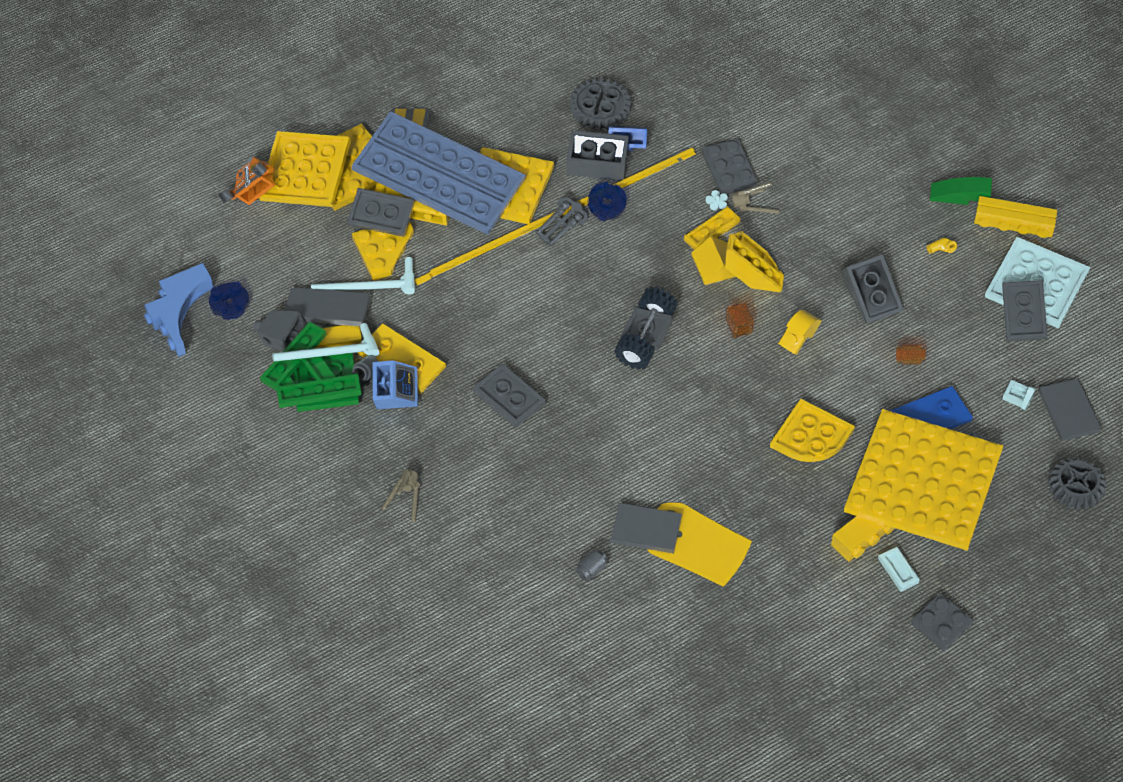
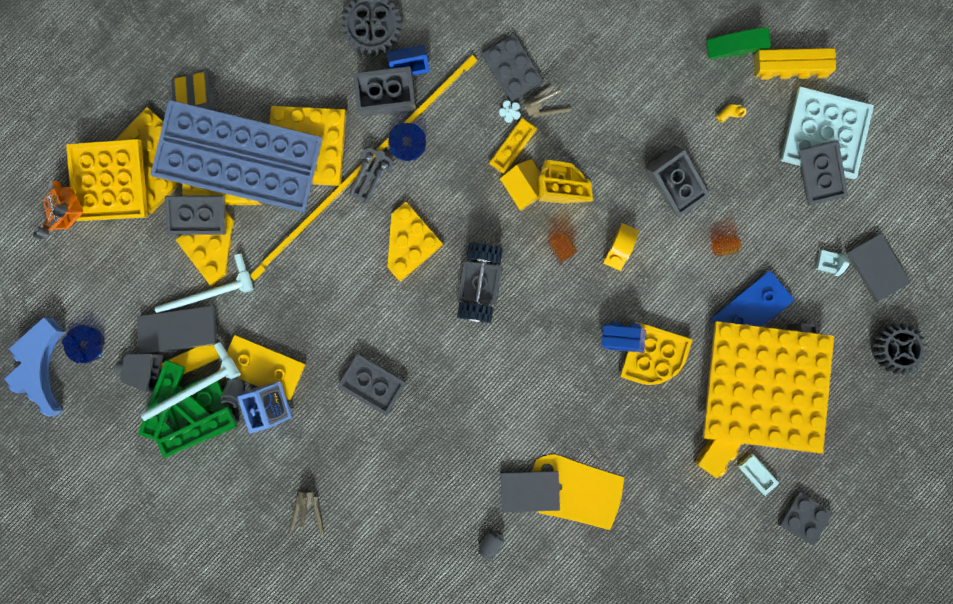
camera: 15 degrees left, 30 degrees up
none -> yellow plate [387,202,443,282]
none -> blue brick [601,321,646,353]

